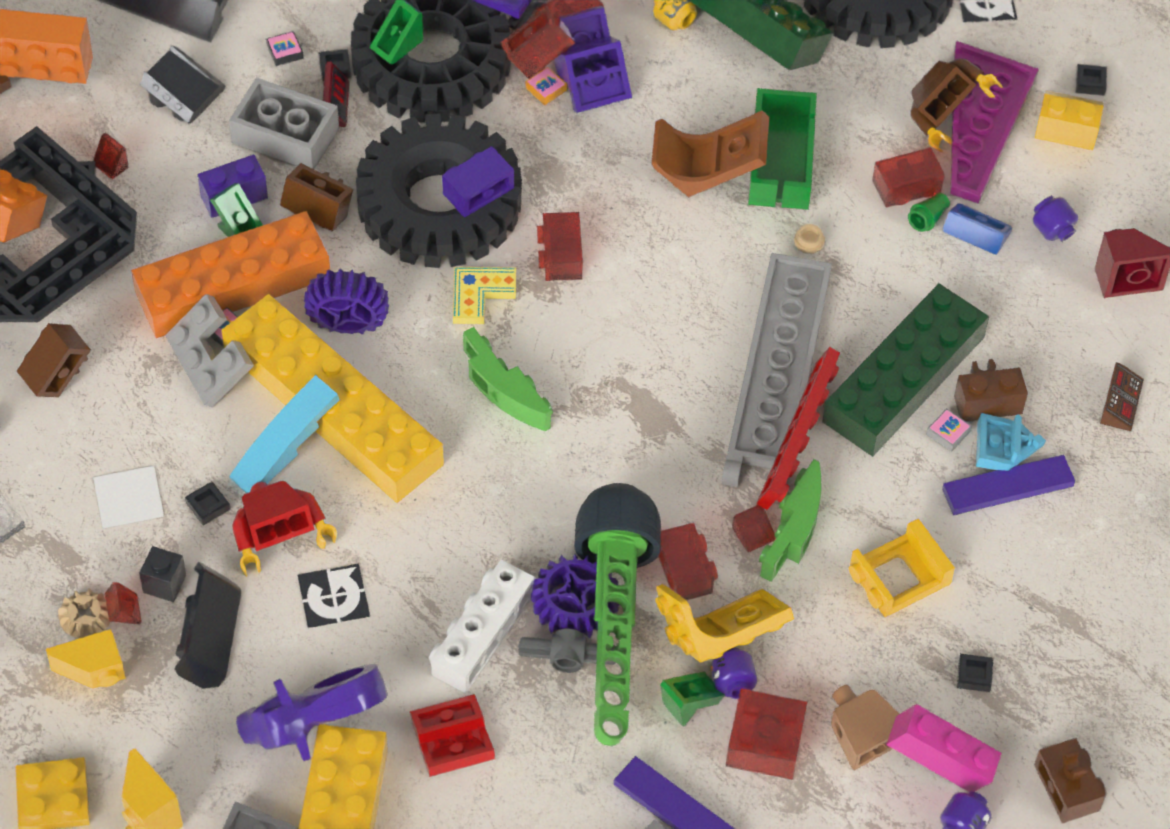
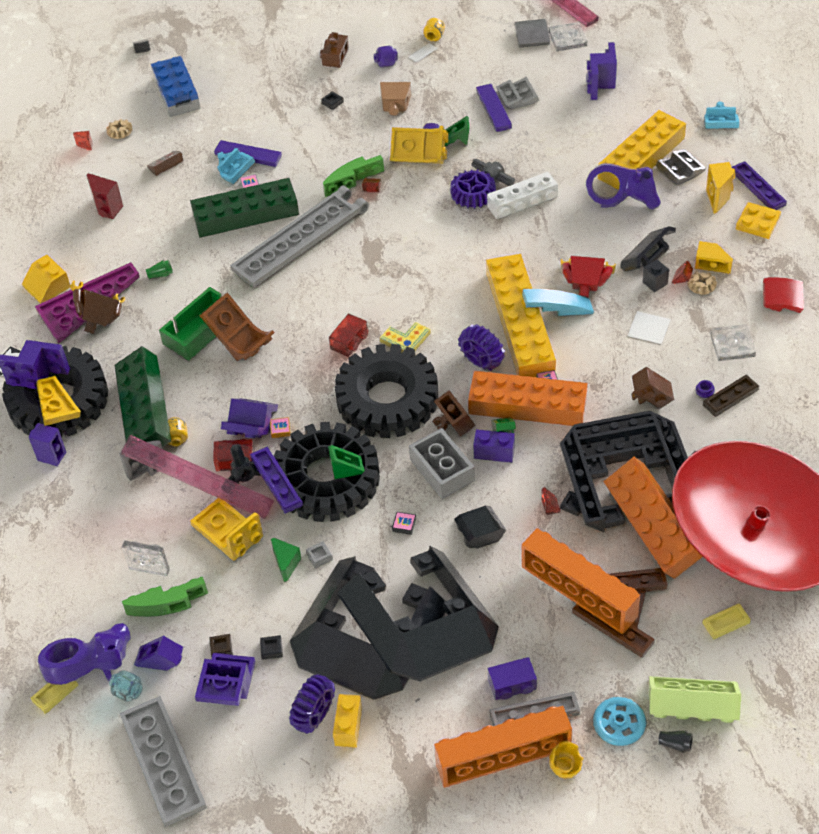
camera: 140 degrees left, 5 degrees down
light grey plate [165,294,254,407] -> none
black tile [185,482,231,525] -> none
sticker [297,564,370,628] -> none
black tile [319,49,351,81] -> none
slope [323,62,350,127] -> none
red slope [410,694,495,777] -> none
dark purple brick [442,146,514,218] -> none
bright green slope [463,327,553,431] -> none
clear red brick [501,6,575,79] -> none
bright green piece [574,483,661,746] -> none
clear red brick [658,523,718,600] -> none
clear red brick [726,688,807,780] -> none
red plate [756,347,840,510] -> none
tan plate [794,224,825,254] -> none
yellow window [849,518,955,617] -> none
clear red brick [872,147,945,208] -> none
dark pink brick [886,704,1002,792] -> none
slope [943,203,1013,254] -> none
reddish brown brick [954,359,1028,422] -> none
dark purple head [1033,195,1078,242] -> none
black tile [1075,64,1107,96] -> none

